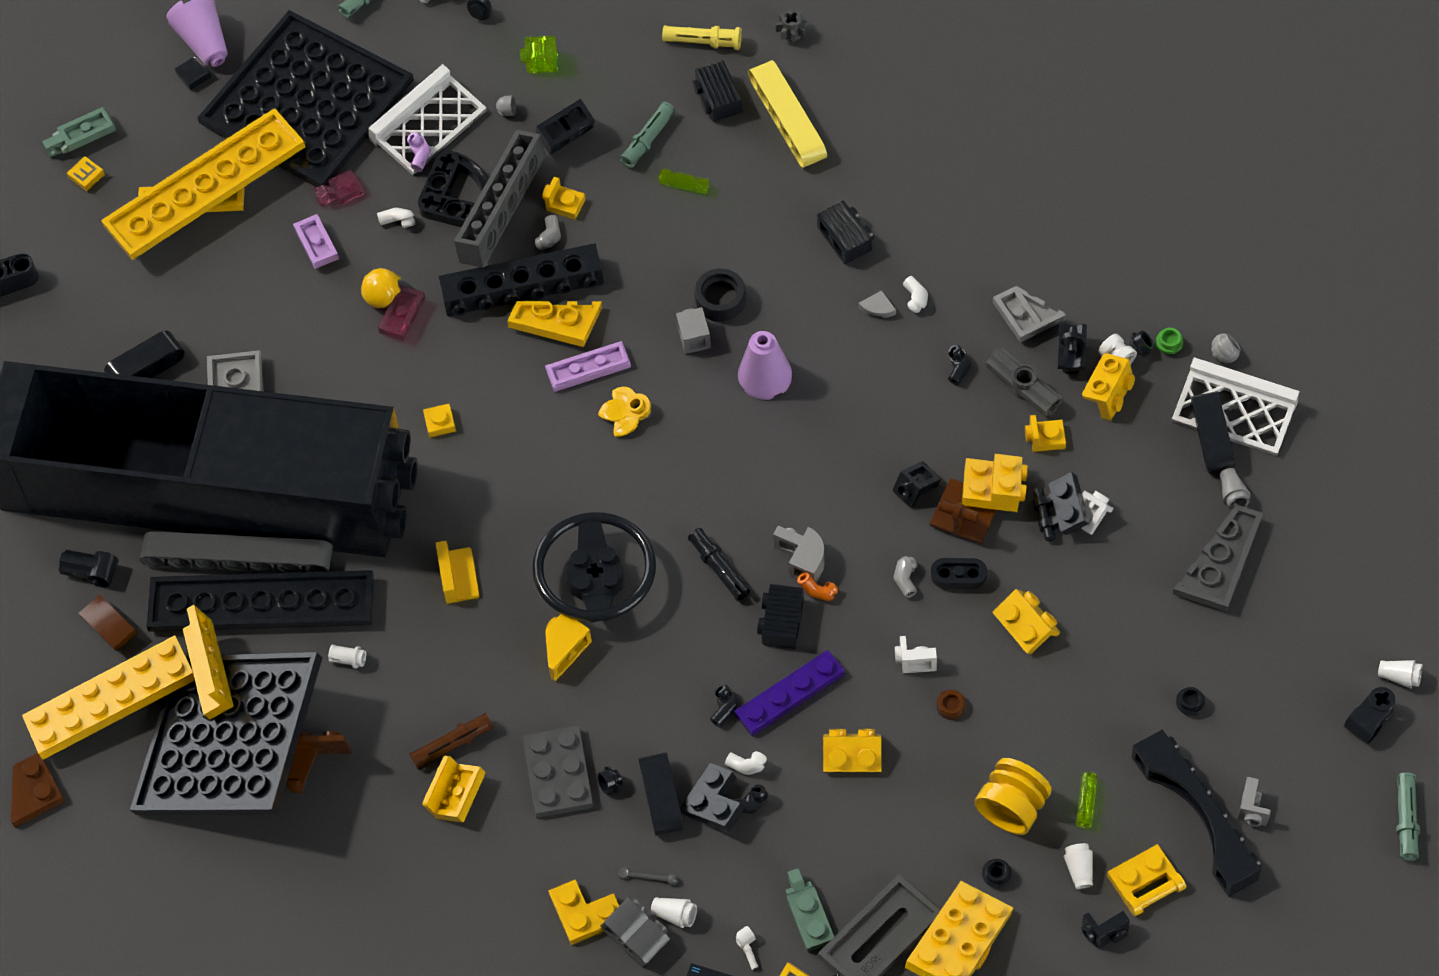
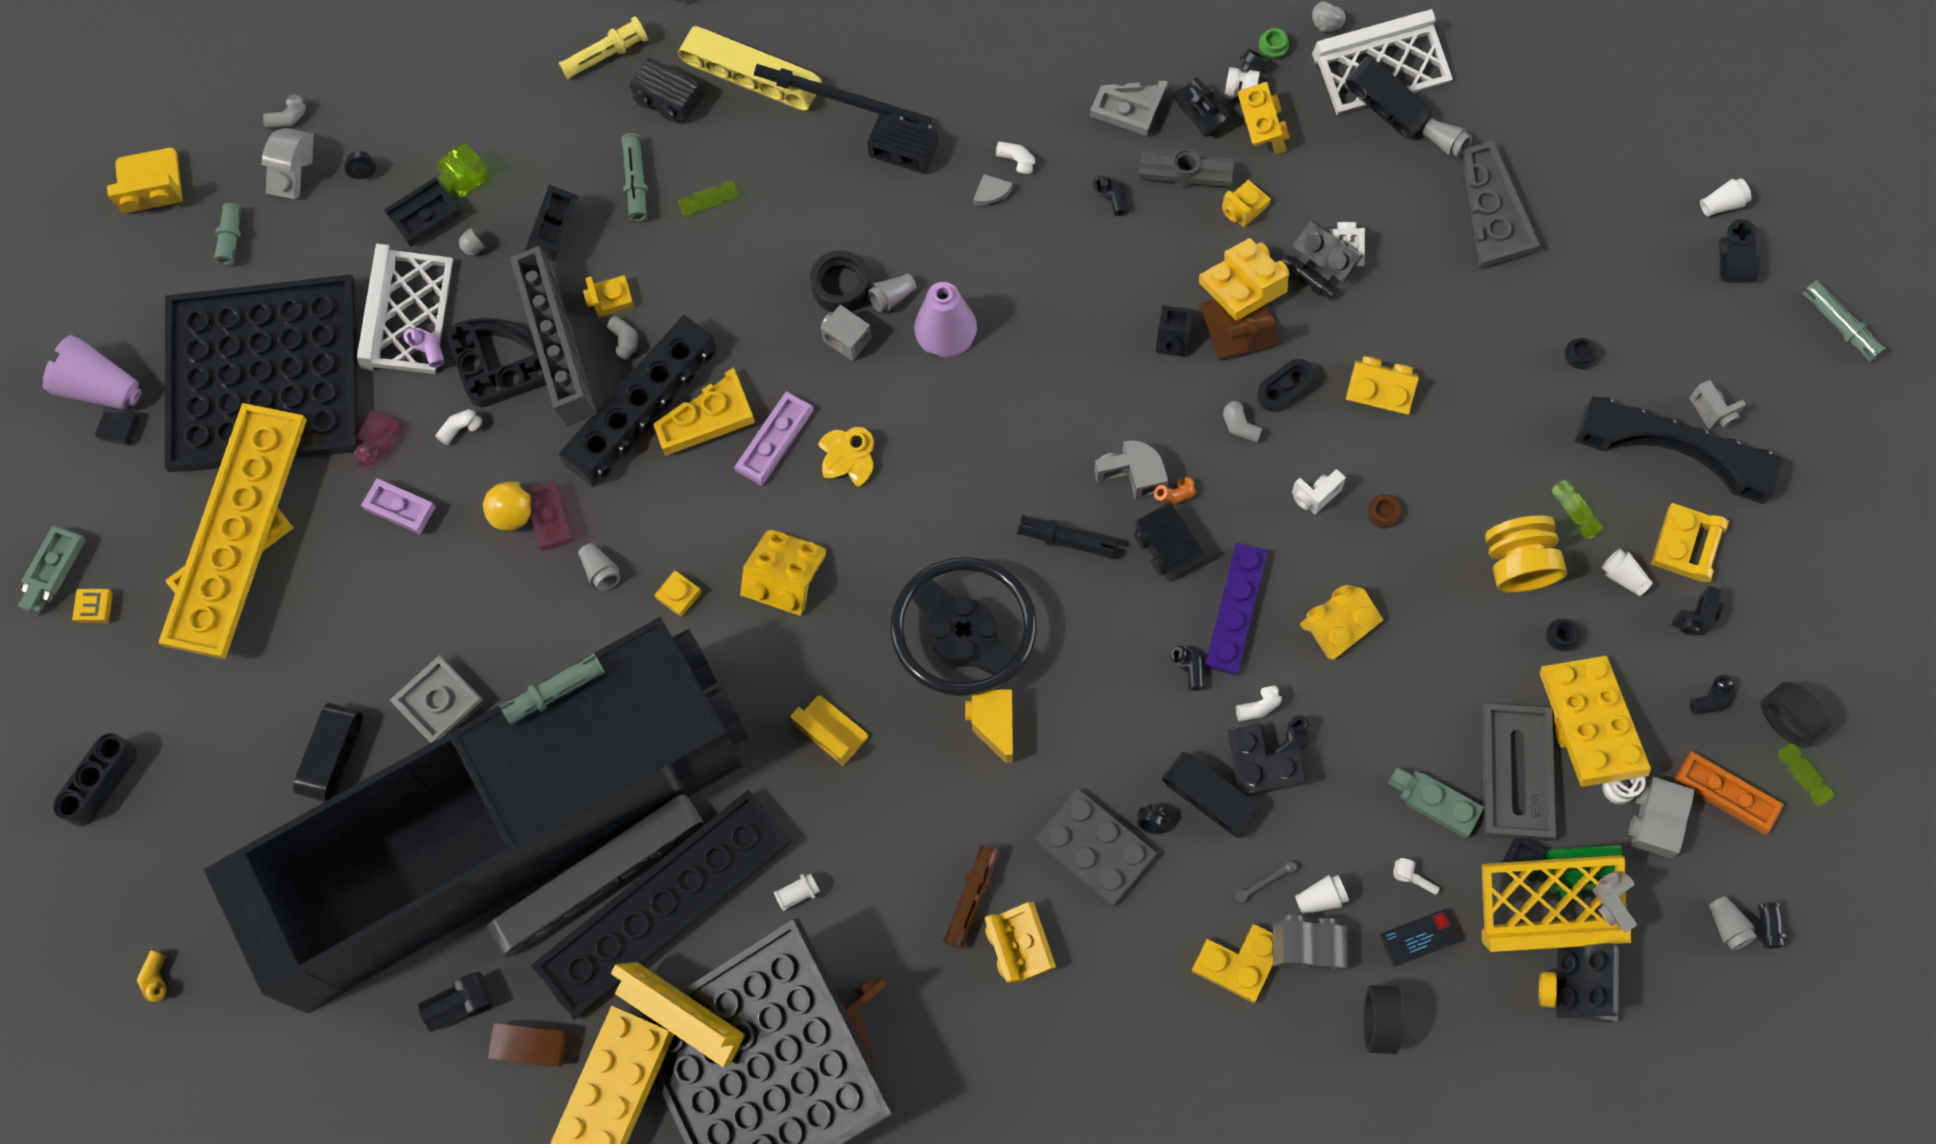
camera: 40 degrees left, 10 degrees up
none -> black plate [384,177,462,247]
none -> sand green pin [499,653,605,725]
none -> light grey cone [578,543,620,592]
none -> yellow bracket [740,530,826,616]
none -> black bar [753,64,932,125]
none -> light grey cone [868,273,916,312]

